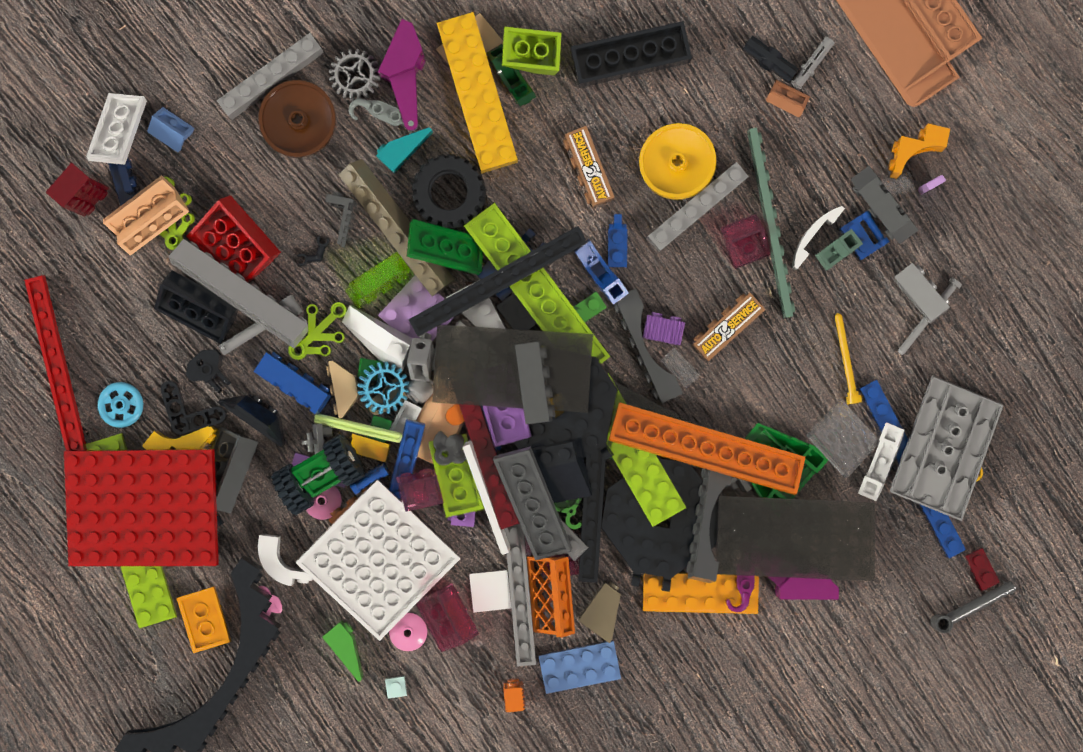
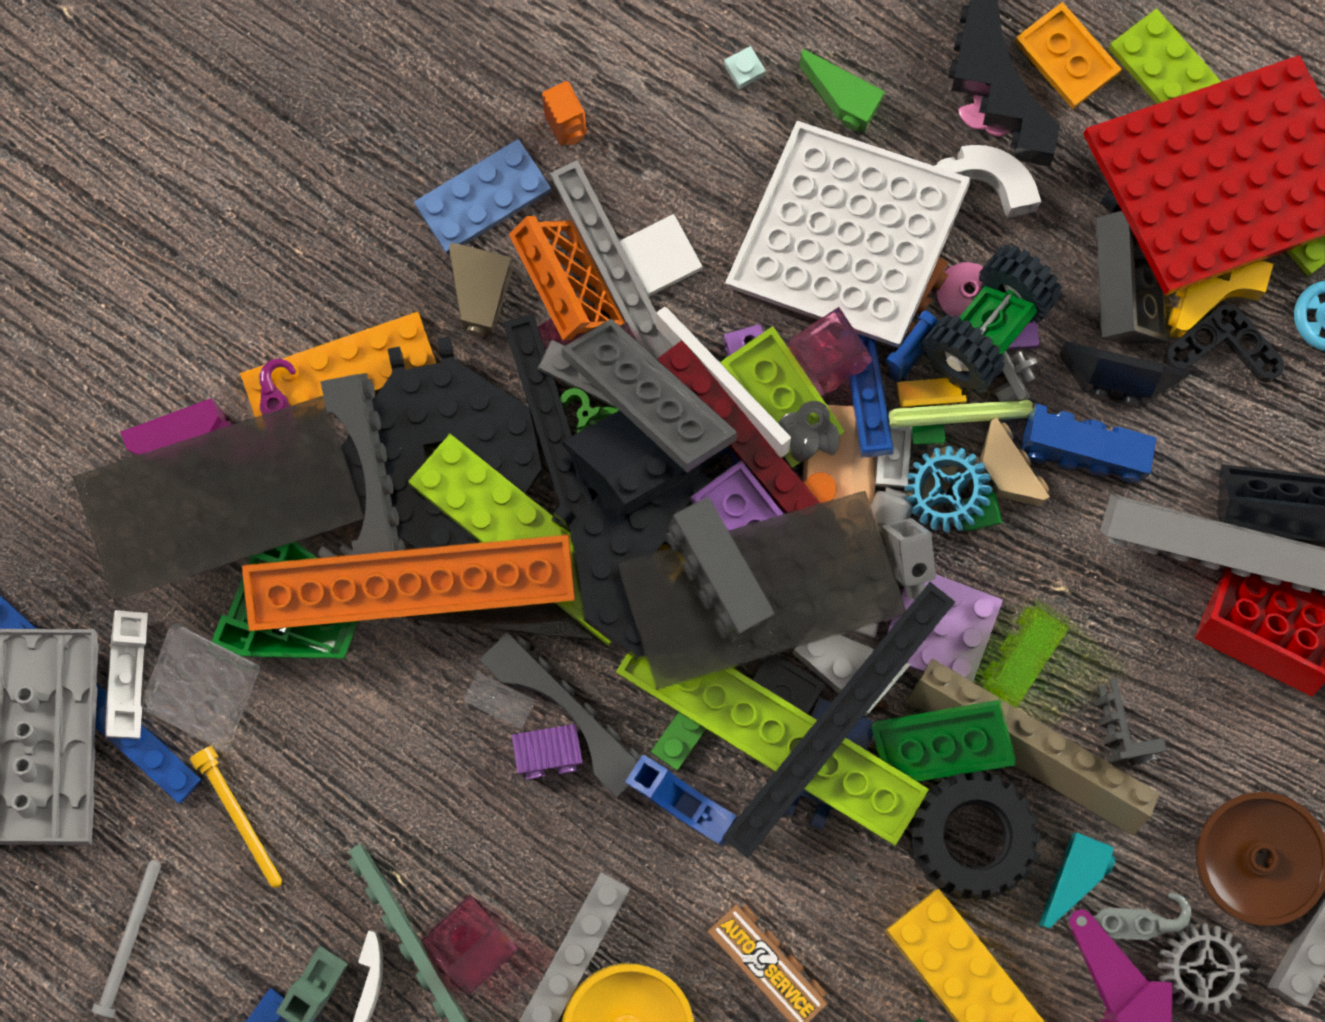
camera: 165 degrees right, 10 degrees down
black hinge [186,349,231,393] -> none
light grey piece [218,295,302,356] -> none
lime plant [288,302,347,360] -> none
black arm [297,235,330,267] -> none
white wedge [342,305,413,374] -> none
bright pink dish [389,613,427,651] -> none
clear pink slope [416,583,479,652] -> none
blue hinge [608,214,627,268] -> none
brick [692,293,766,362] -> none
light grey brick [894,263,950,324] -> none

